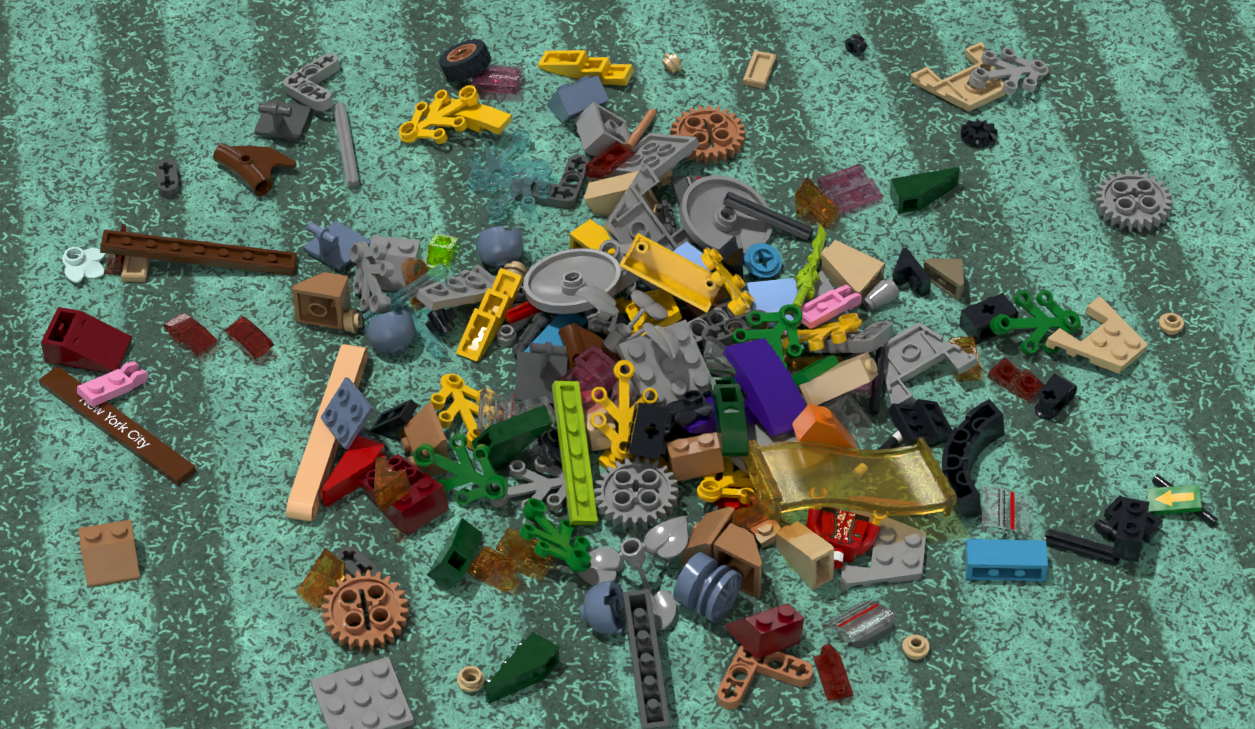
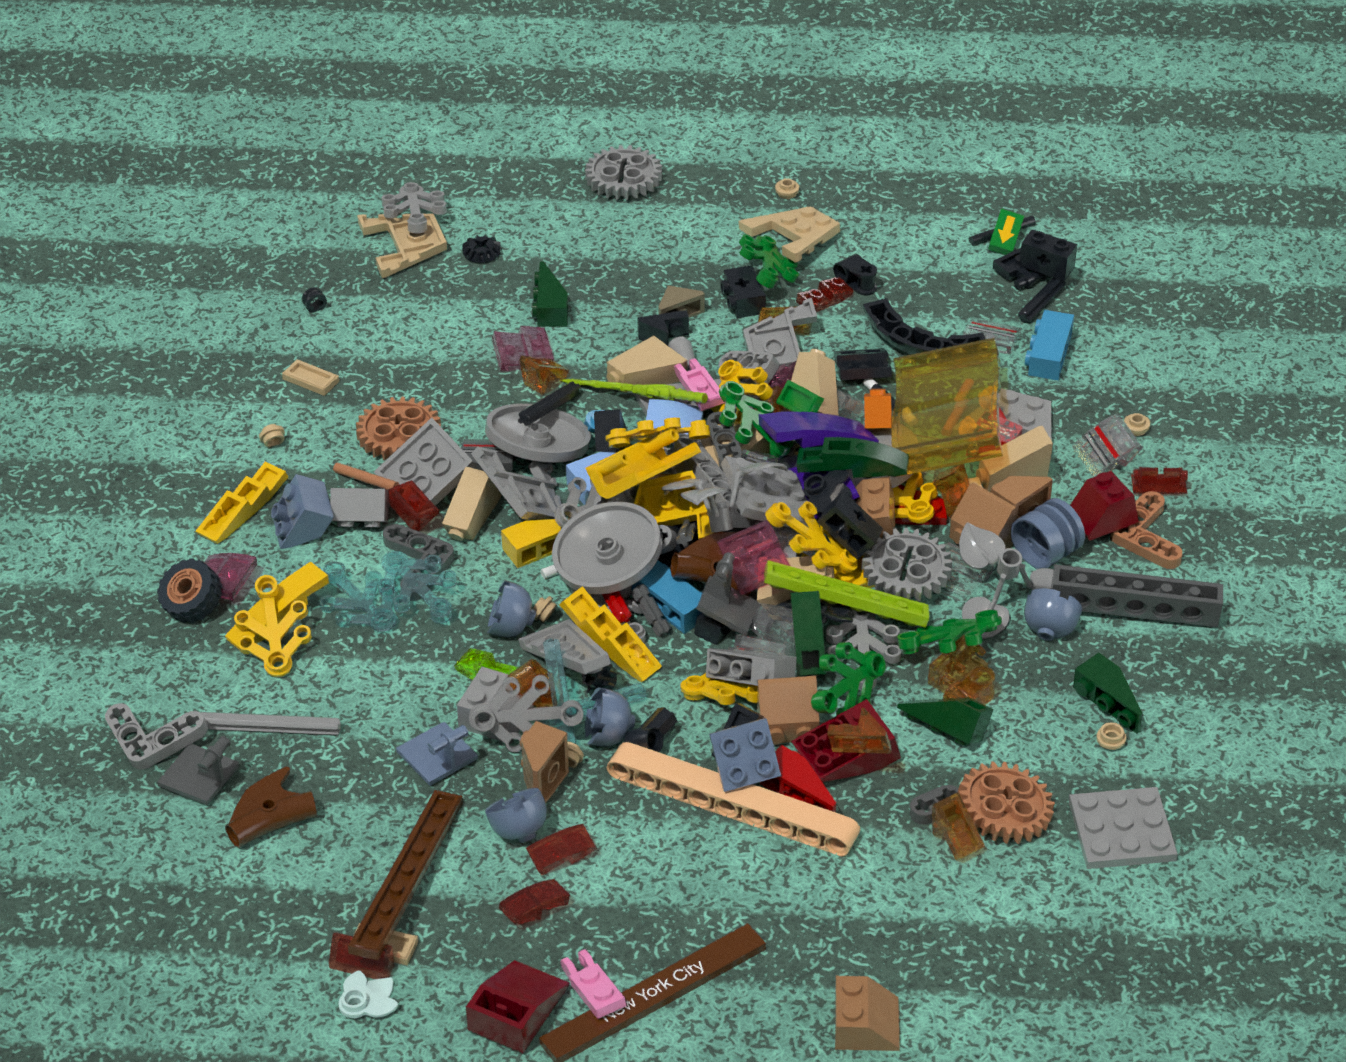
camera: 75 degrees left, 5 degrees down
dark grey beam [155,160,179,198] -> none
none -> sand blue cylinder [485,788,547,843]
none -> black piece [624,707,677,752]
none -> light grey slope [706,648,796,686]

